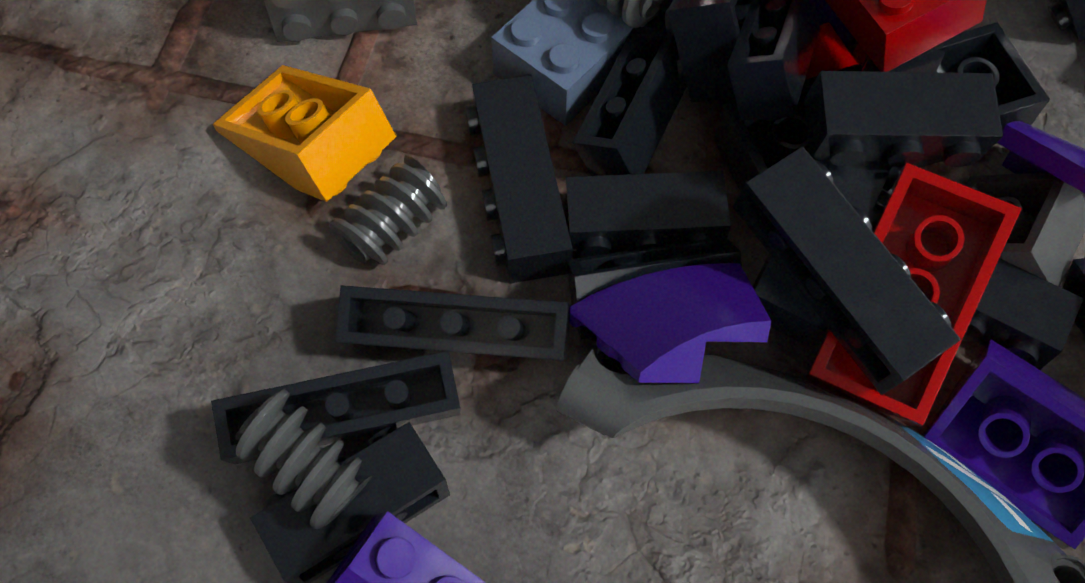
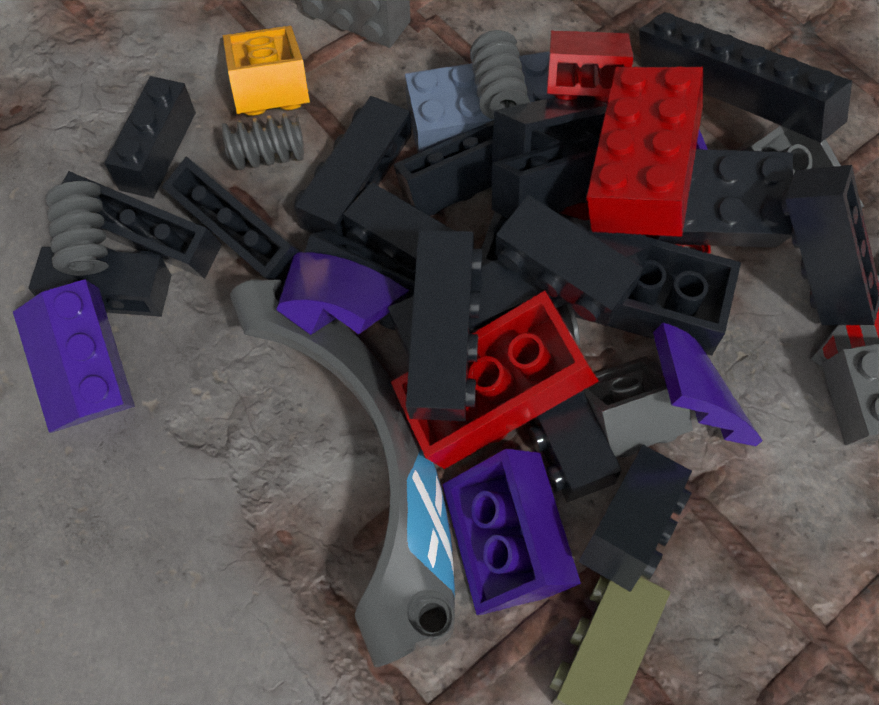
camera: 40 degrees right, 0 degrees up
none -> black brick [104,76,196,199]

